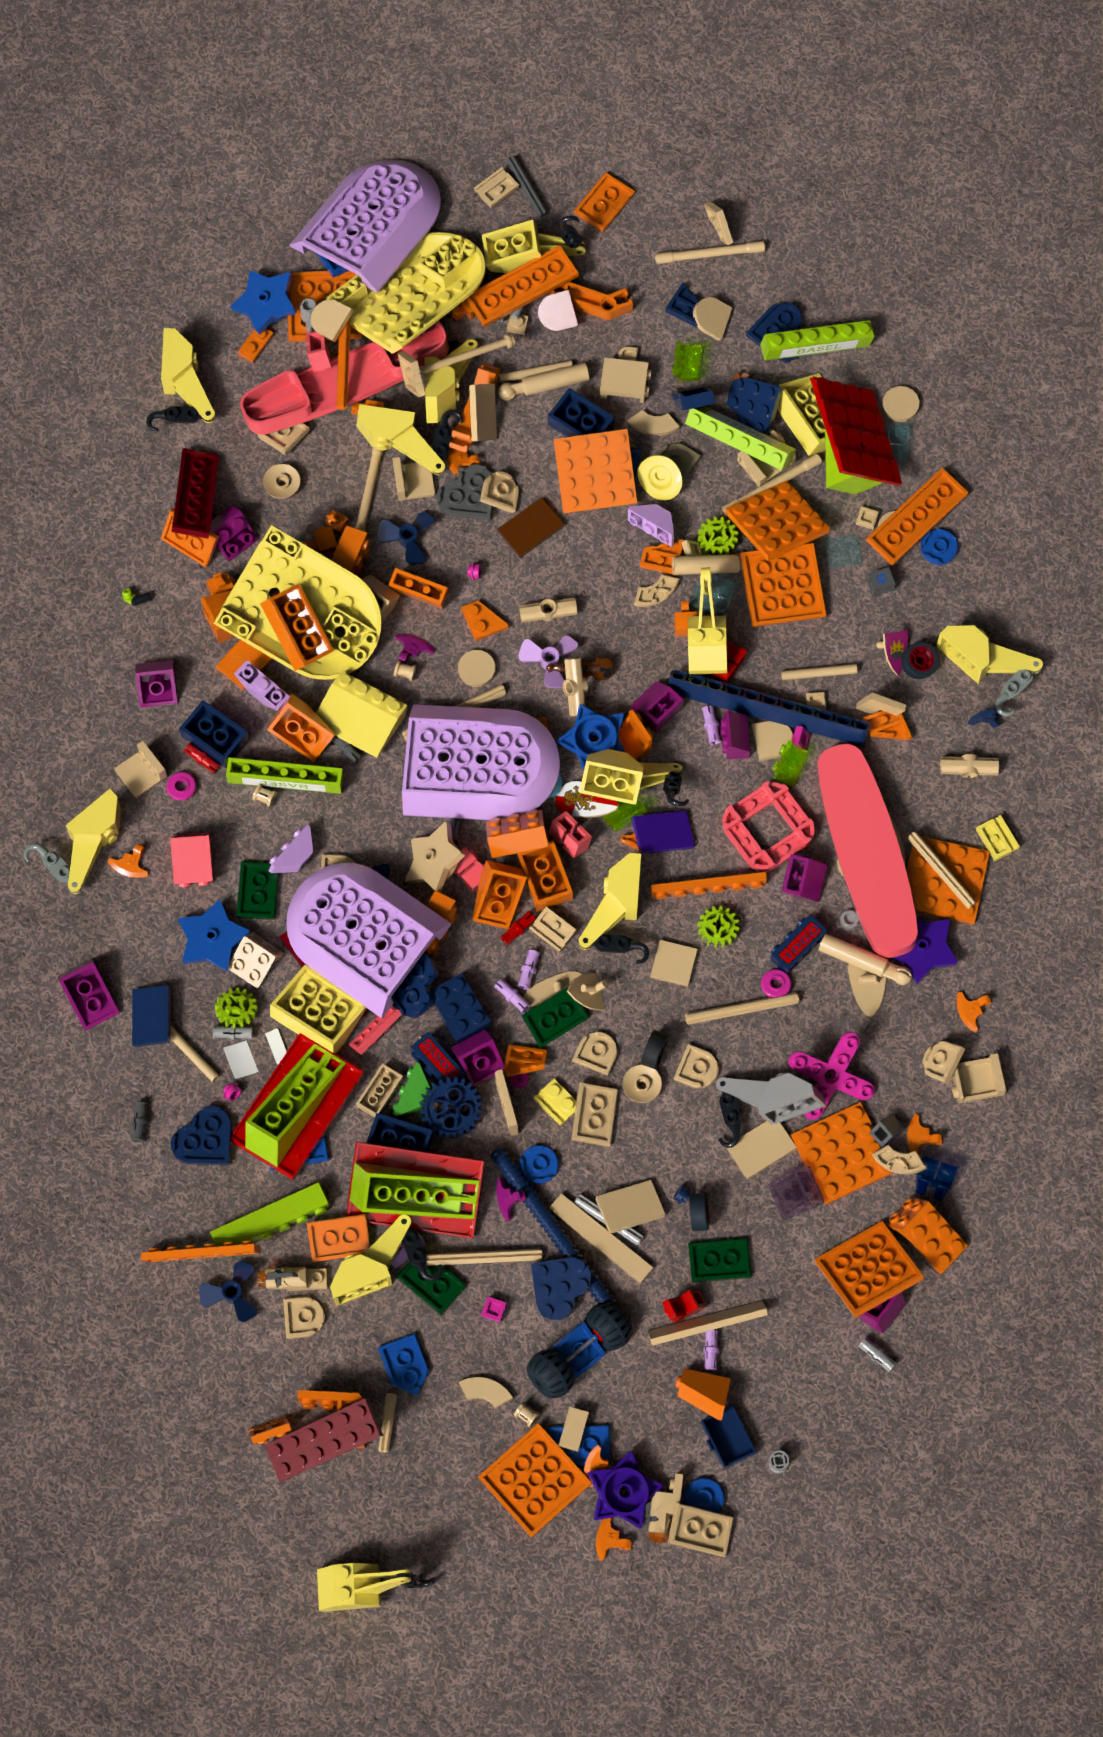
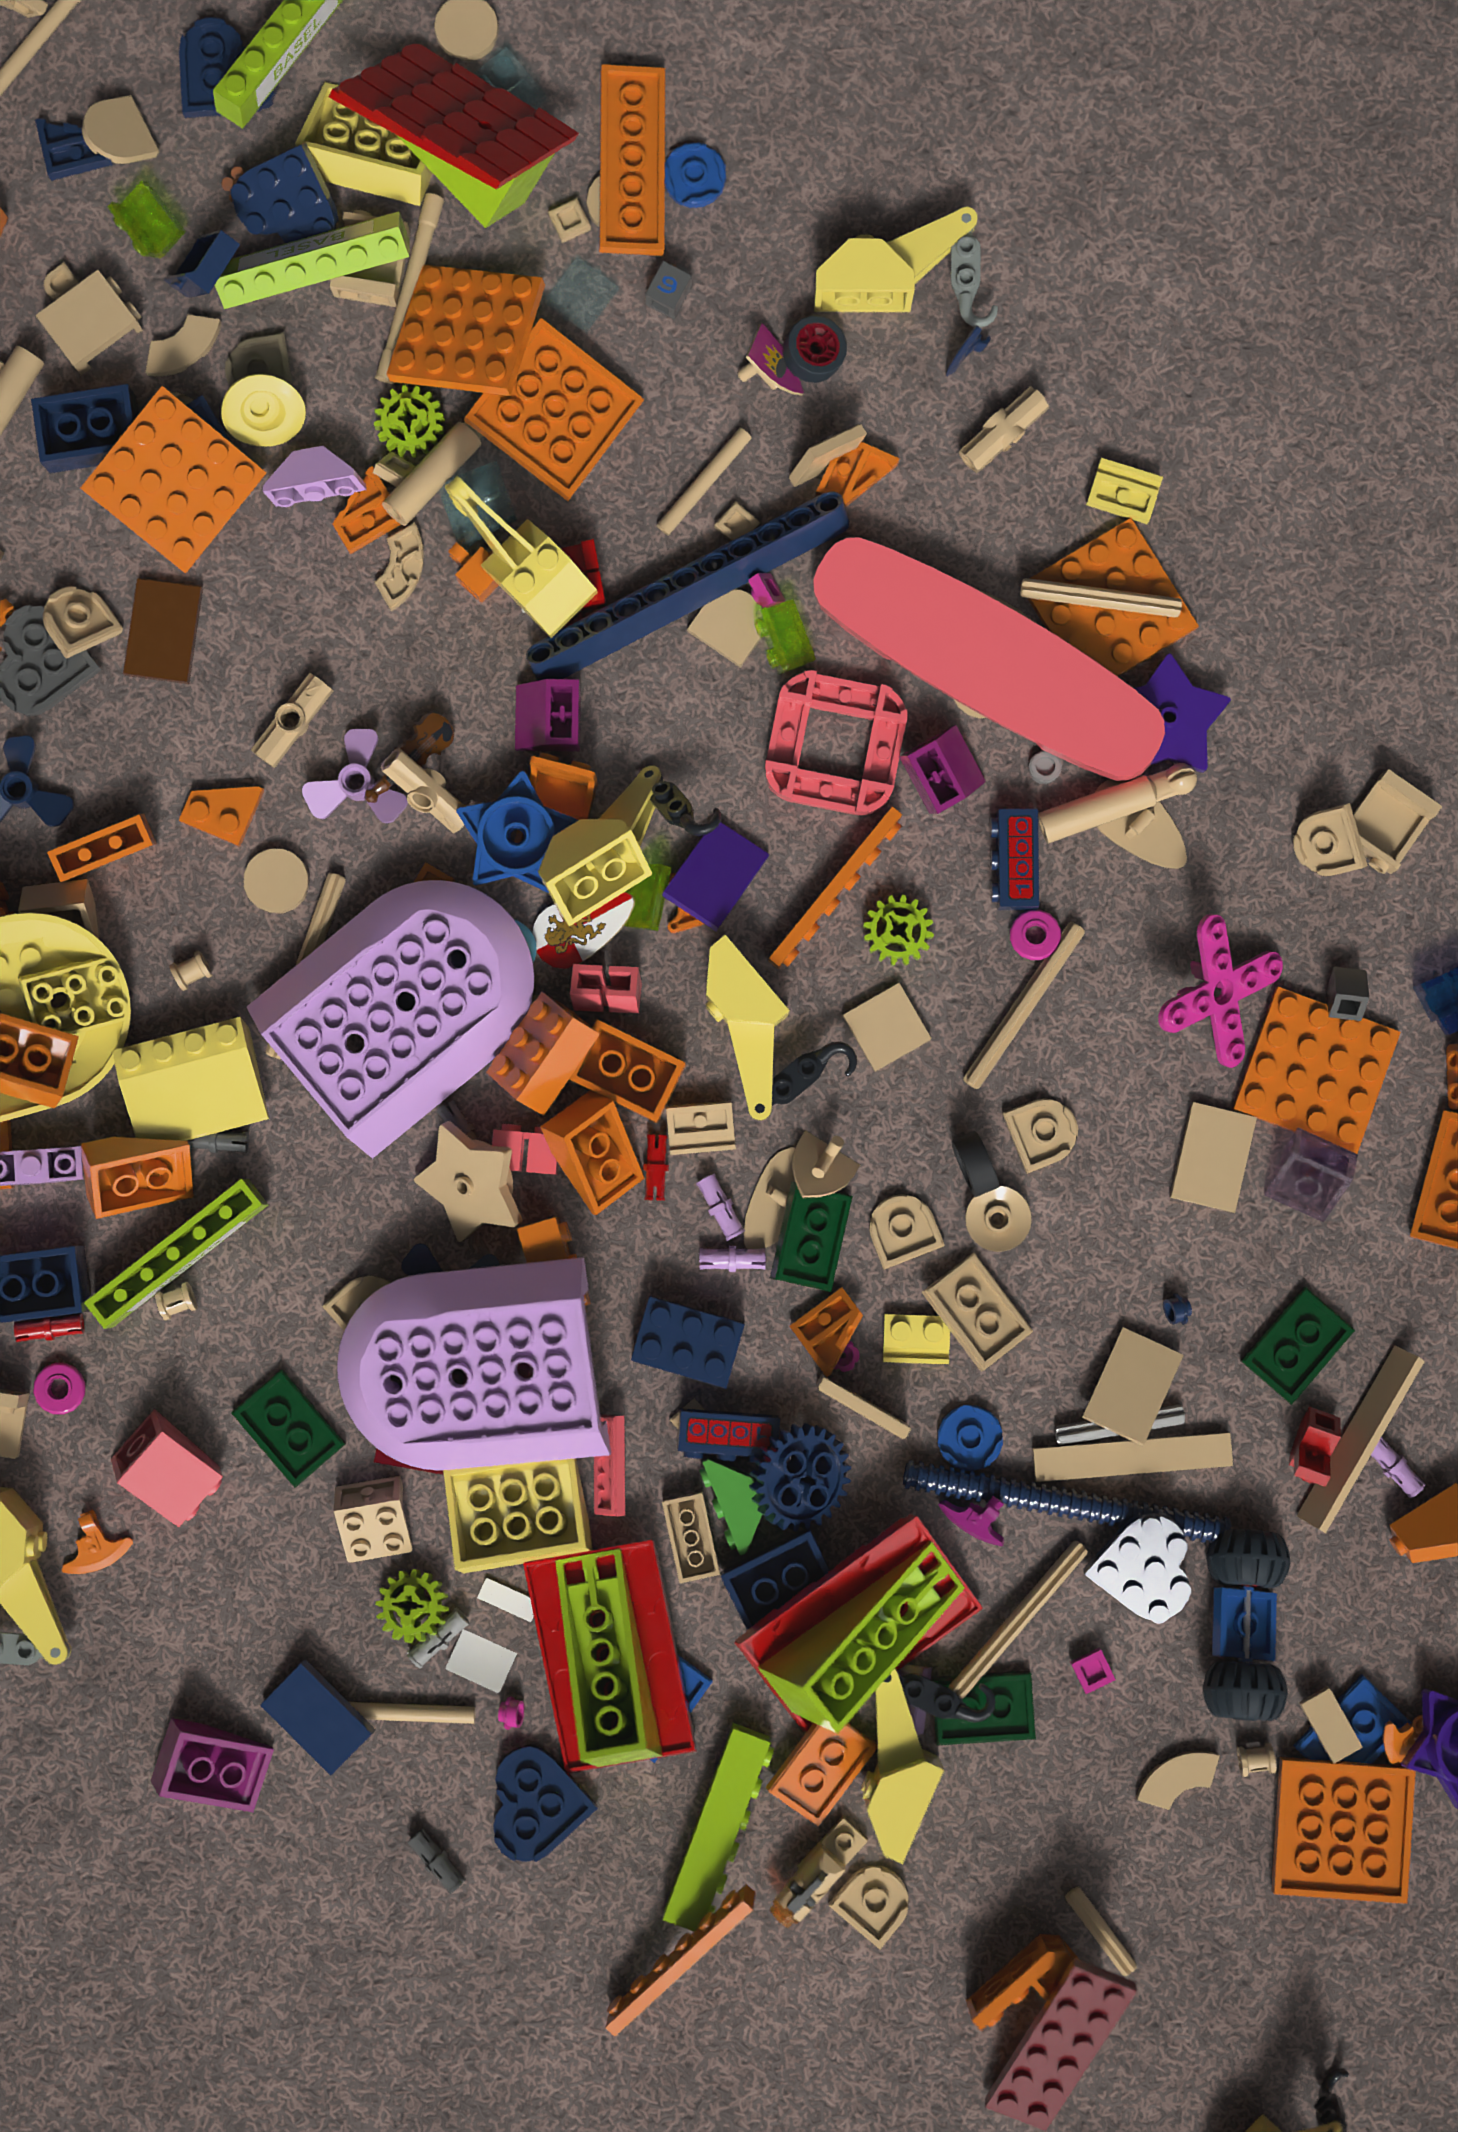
camera: 45 degrees left, 15 degrees up
blue plate [178,900,250,972] -> none
dark blue piece [199,1261,258,1323] -> none
orange plate [248,1416,291,1444] -> none
lavender slope [269,824,313,873] -> none
blue tile [378,1333,429,1396] -> none
dark blue plate [391,952,439,1019] -> none
magenta piece [395,634,435,664] -> none
magenta slope [451,1030,505,1087] -> none
dark pink plate [468,562,481,580] -> none
black wheel [689,1193,709,1231] -> none
lavender pin [702,705,721,745] -> none
light grey slope [716,1073,826,1148] -> none
magenta slope [720,711,750,759] -> none
tan tile [872,1145,926,1174] -> none
orange piece [907,1114,942,1155] -> none
orange piece [957,992,991,1033] -> none

